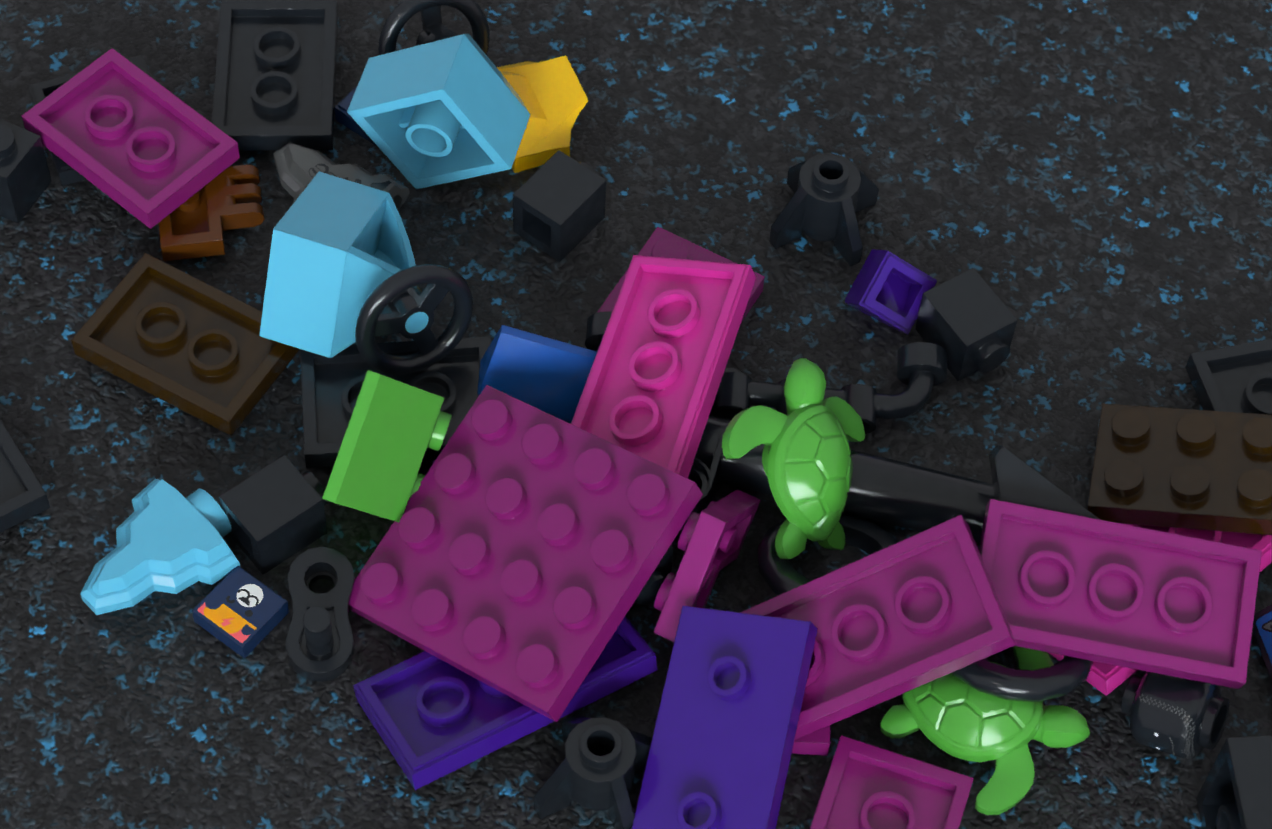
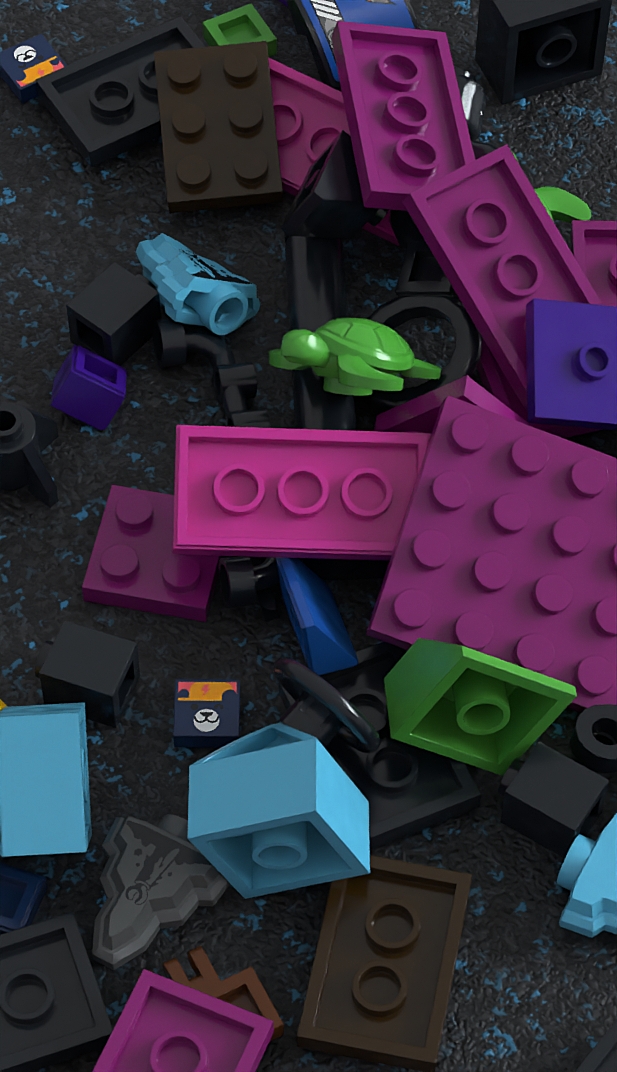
camera: 105 degrees left, 0 degrees up
none -> medium azure rock [135,233,260,335]
none -> dark blue tile [173,679,241,747]

